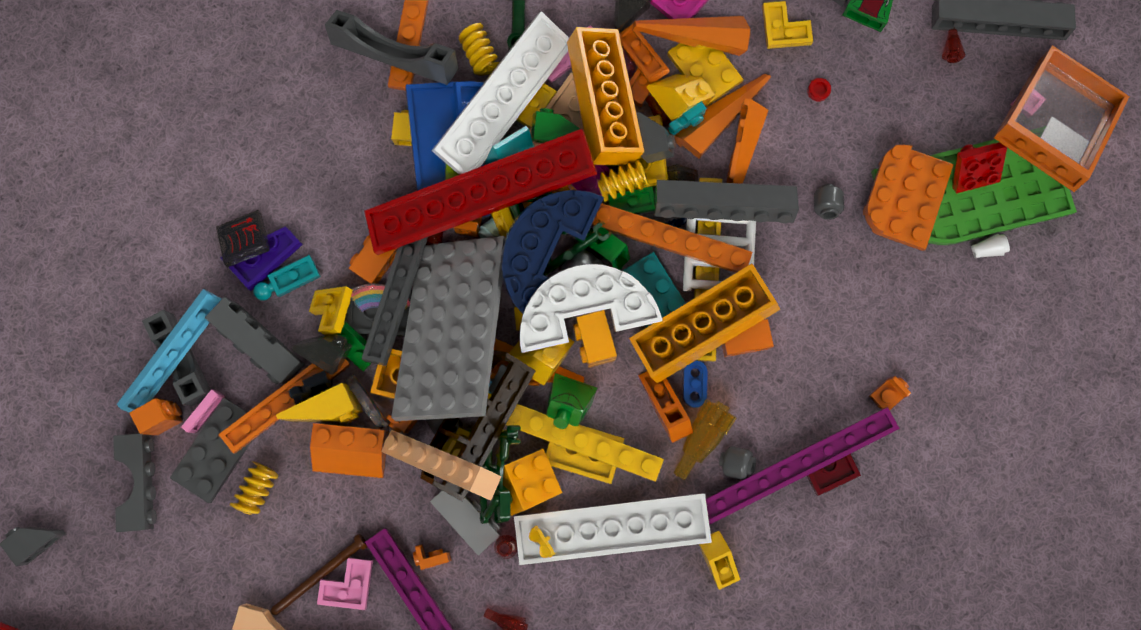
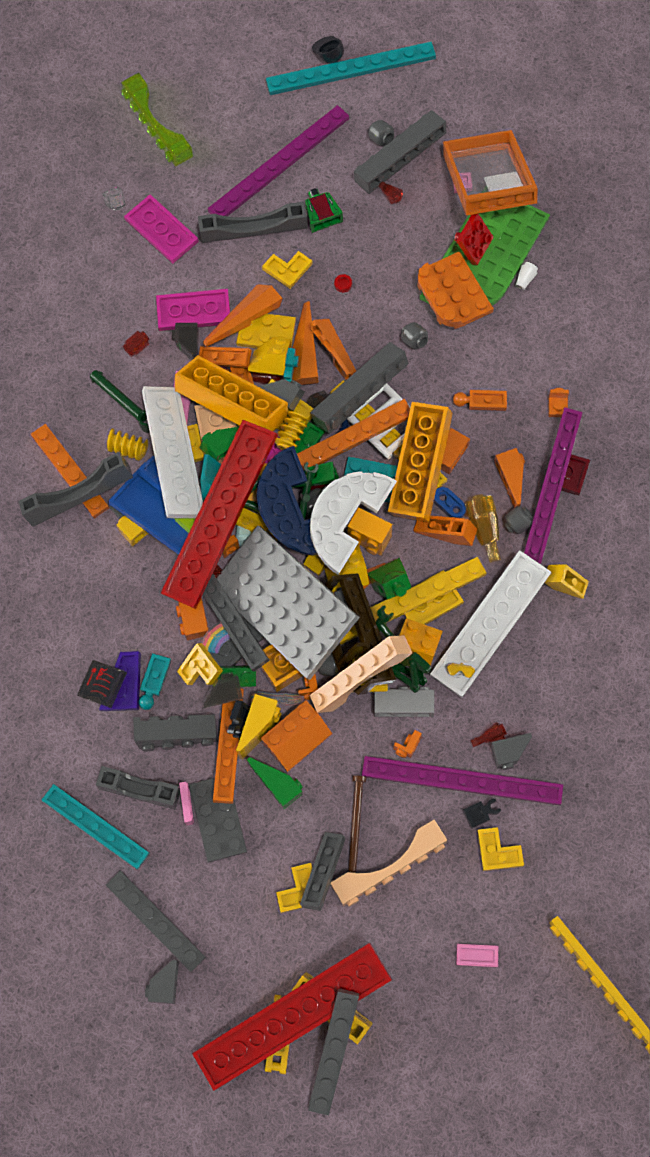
camera: 45 degrees left, 10 degrees down
dark grey arch [113,433,157,532] -> none
medium azure plate [117,289,222,412] -> none
orange brick [129,398,183,436] -> none
yellow piece [229,461,278,515] -> none
bright pink plate [317,558,373,610] -> none
clear red cone [494,535,518,559] -> none
none -> teal plate [42,784,150,870]
none -> dark grey plate [106,871,206,973]
none -> green slope [246,757,303,809]
none -> yellow plate [276,863,312,913]
none -> dark grey plate [300,832,345,911]
none -> orange plate [453,390,507,411]
none -> orange slope [494,448,525,508]

